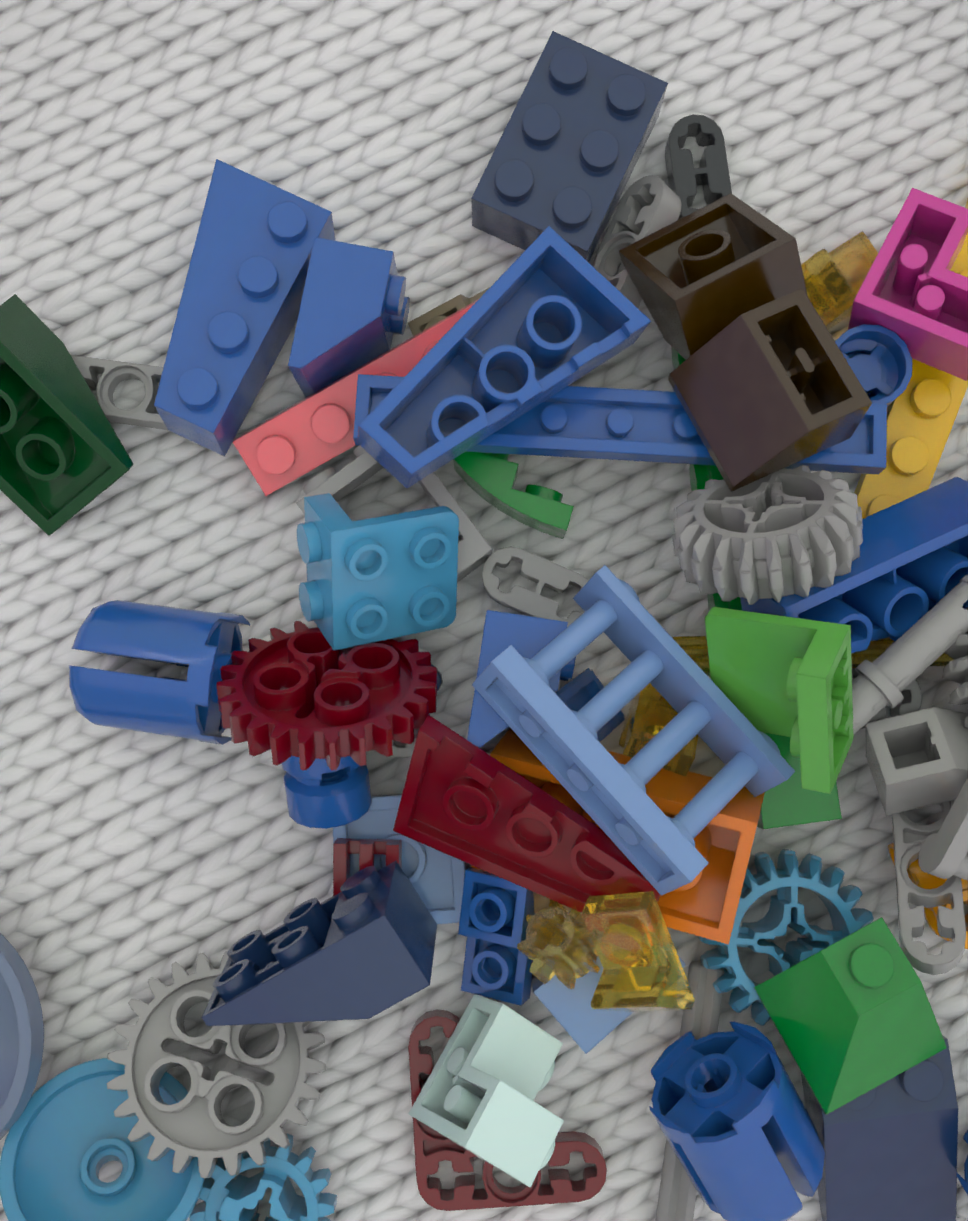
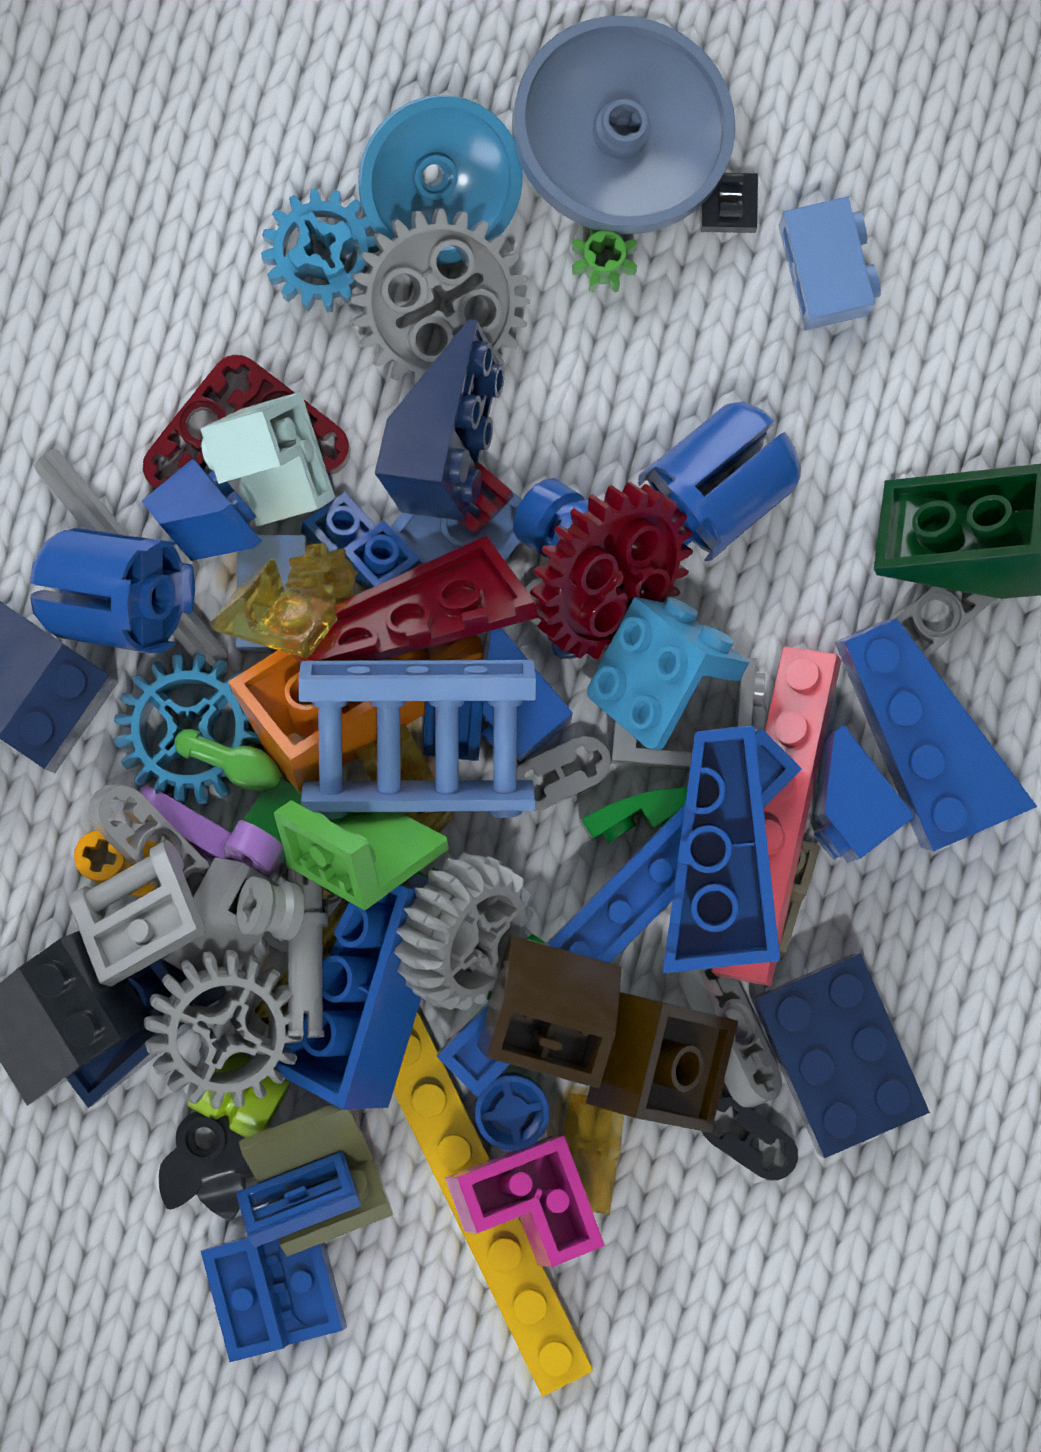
camera: 130 degrees right, 0 degrees up
green slope [753,917,947,1115] -> none
none -> medium lavender beam [140,785,284,882]
none -> blue slope [142,459,262,561]
none -> bright green piece [174,729,281,791]
none -> light grey wheel [237,877,305,941]
none -> bright green gear [572,228,638,293]

